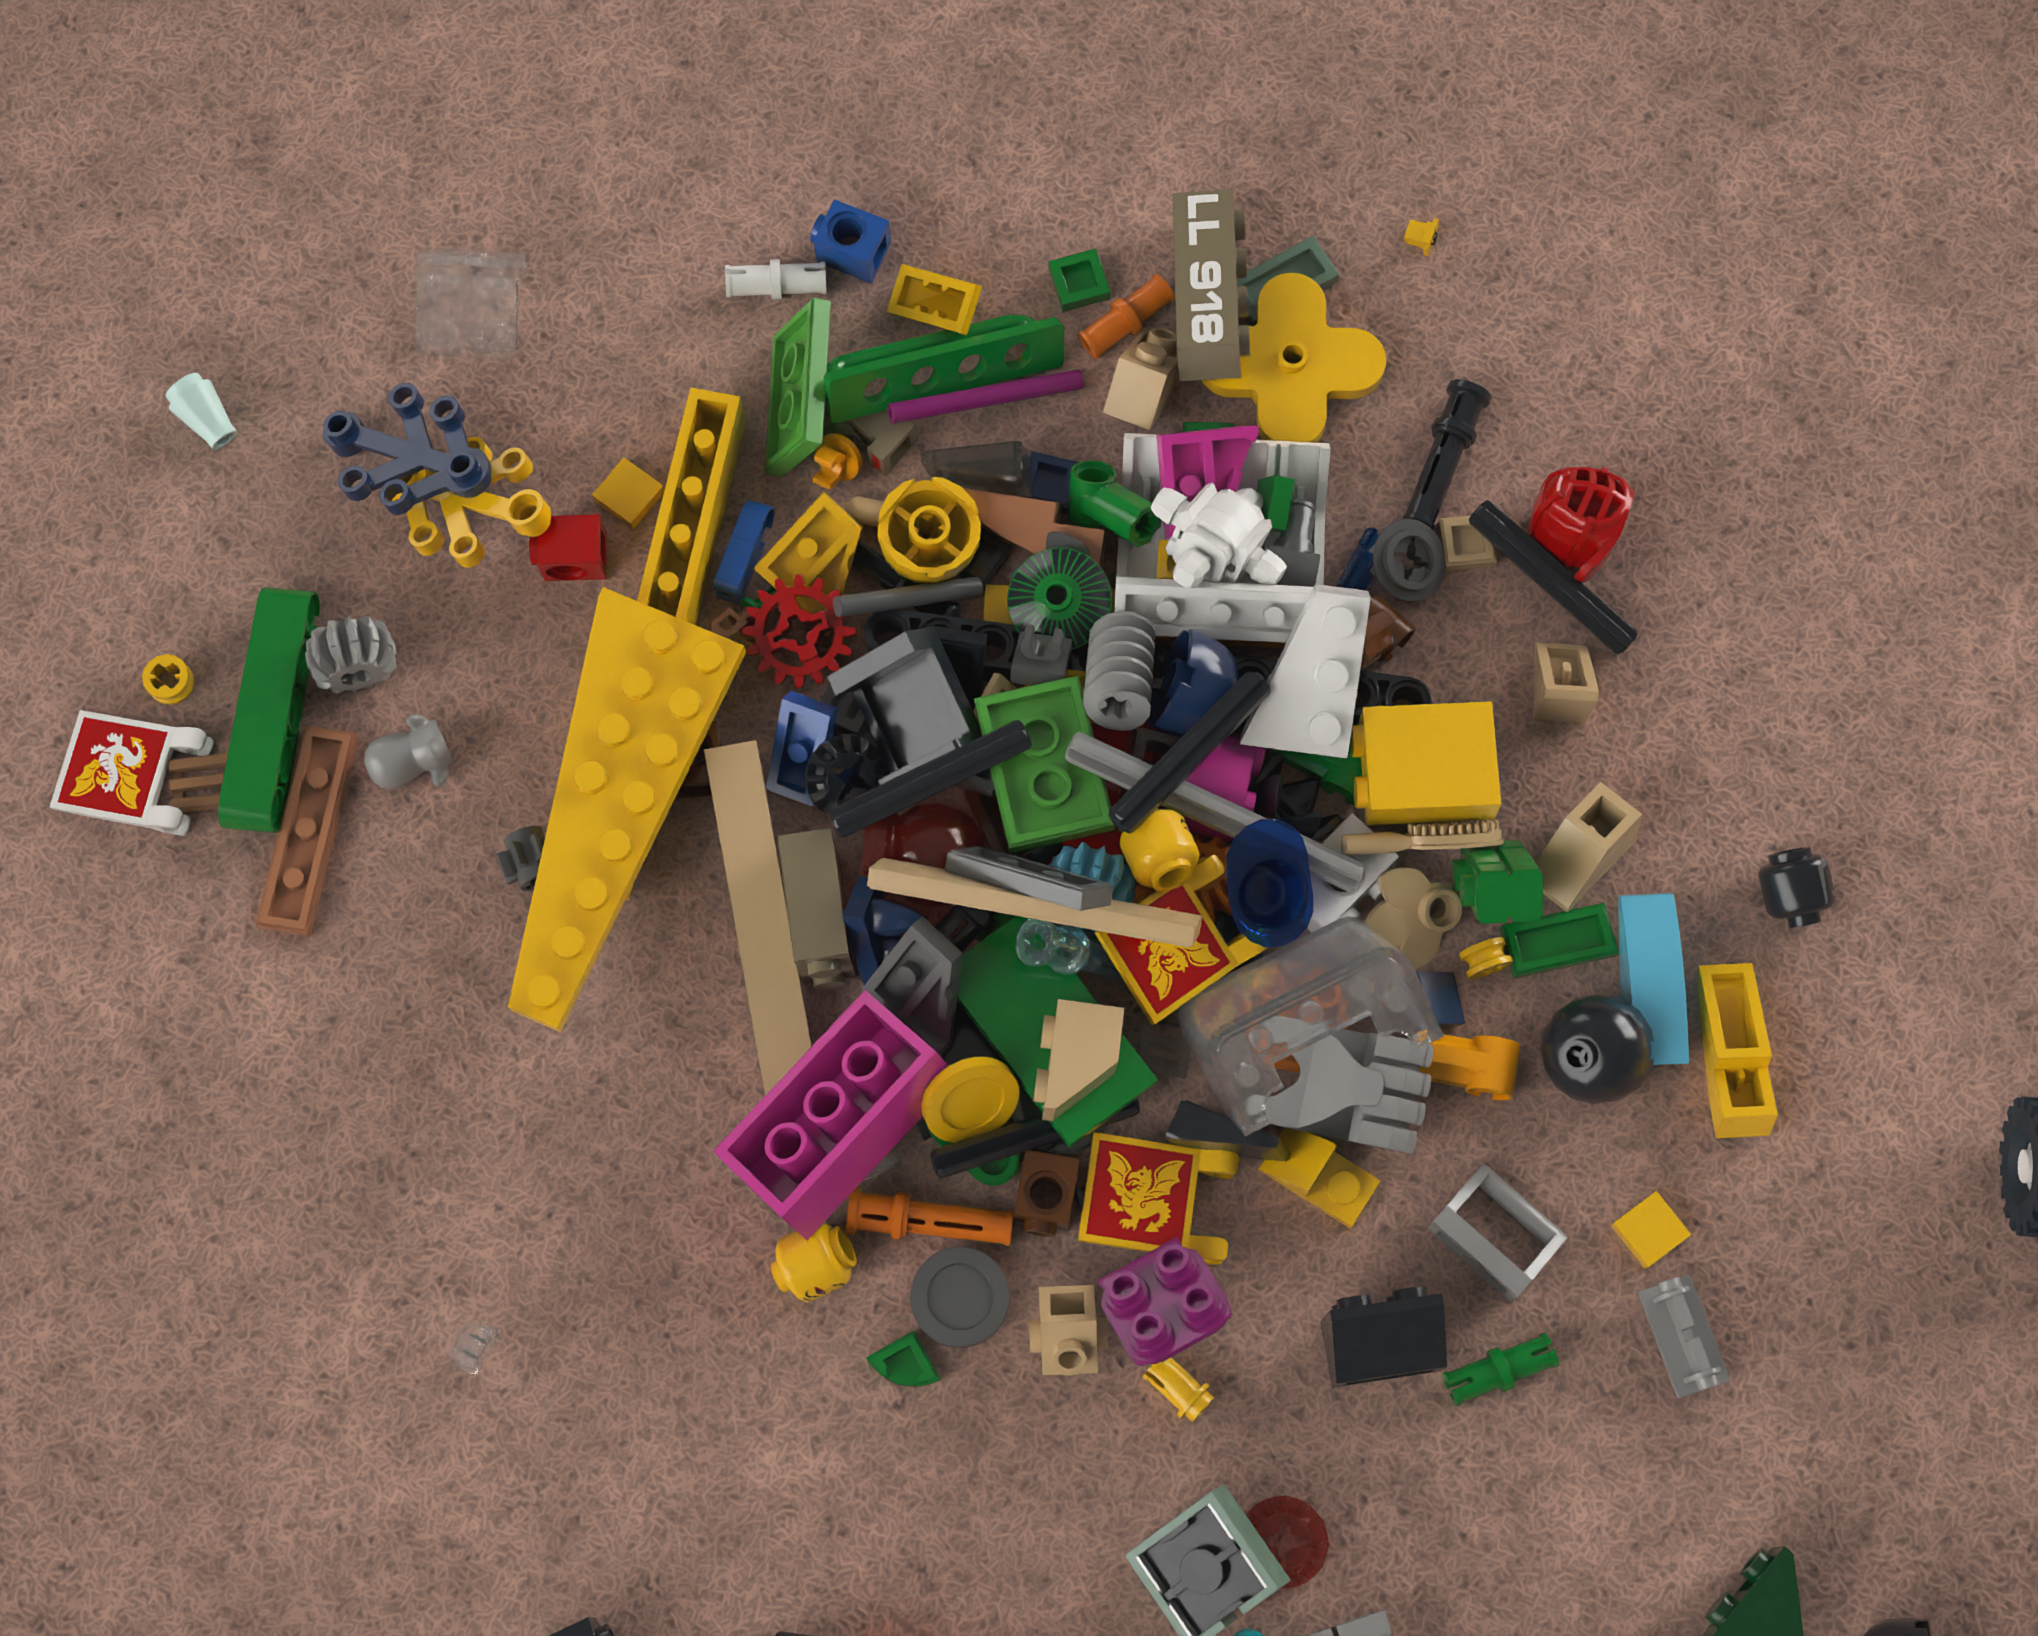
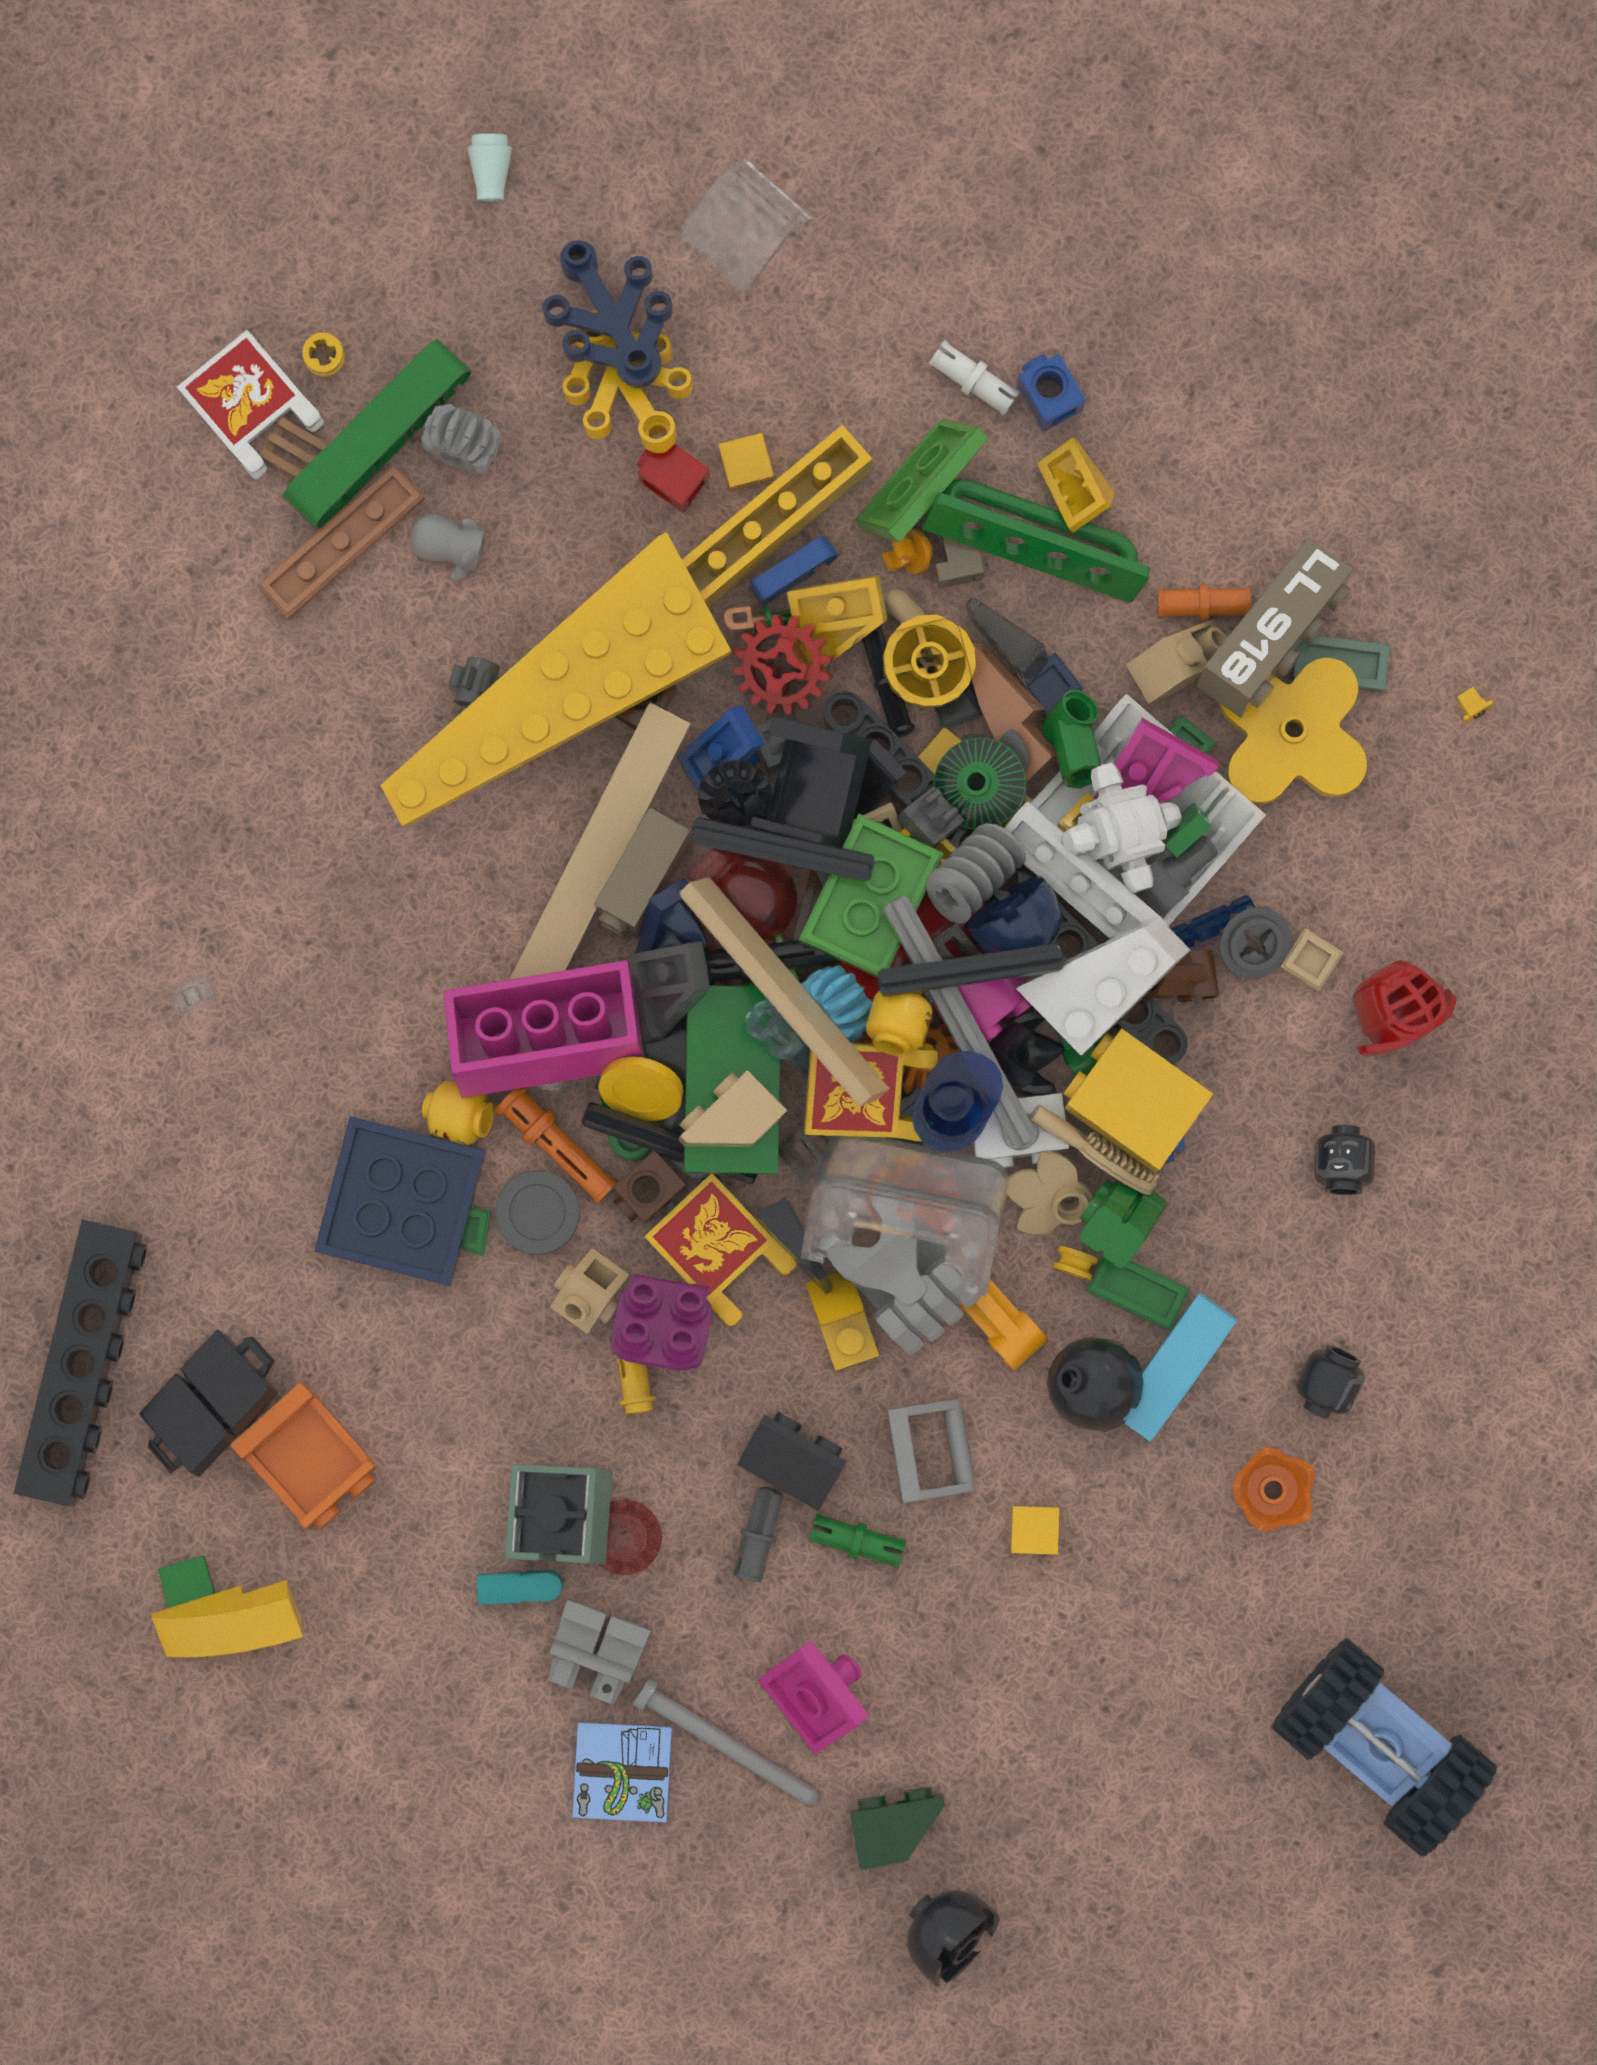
camera: 35 degrees right, 10 degrees up
dark grey bar [833,576,983,617] -> none
magenta piece [887,369,1084,424] -> none
dark grey tile [945,846,1114,911] -> none
green tile [1048,248,1111,312] -> none
black pin [1402,379,1492,530] -> none
dark blue tile [1405,971,1465,1029] -> none
black axle [1468,500,1638,655] -> none
tan slope [1533,642,1599,723] -> none
tan slope [1536,782,1642,913] -> none
light grey hinge [1637,1275,1731,1398] -> none
yellow slope [1697,963,1778,1138] -> none
none -> dark blue plate [314,1116,486,1286]
none -> dark grey axle [733,1487,783,1582]
none -> dark pink tile [758,1641,870,1754]
none -> orange piece [1233,1447,1315,1531]
none -> black head [1314,1125,1375,1195]

